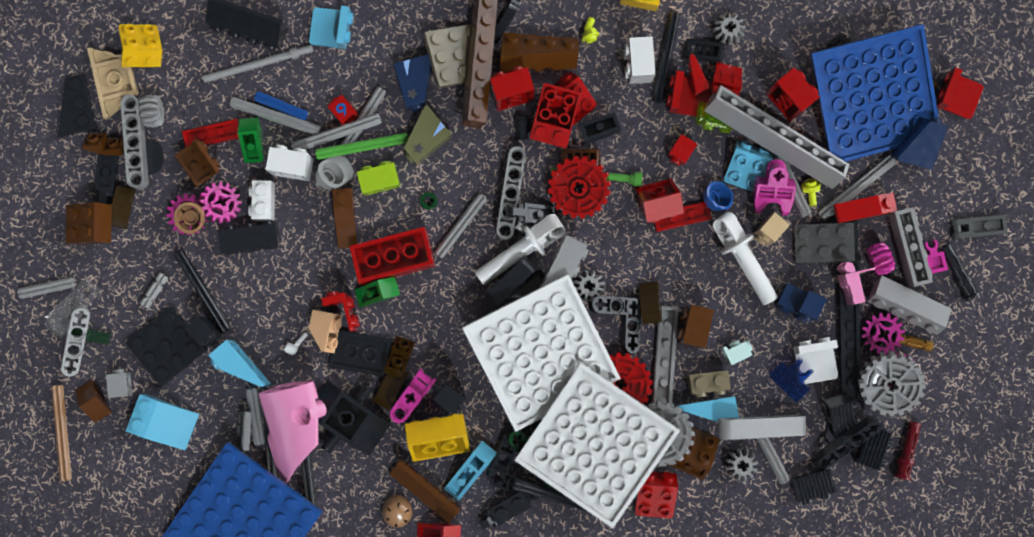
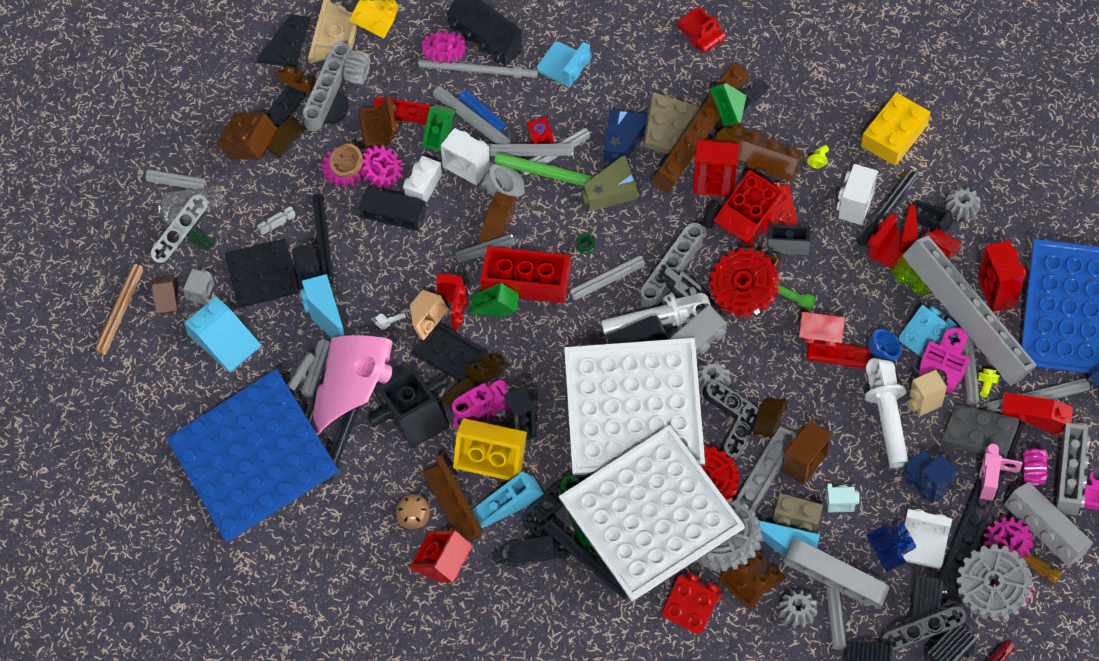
camera: 30 degrees right, 25 degrees down
lime brick [357,161,401,196] -> none
red brick [668,134,697,166] -> none
none -> dark pink gear [422,30,465,64]
none -> dark grey axle [455,234,516,263]
none -> green slope [710,83,747,126]

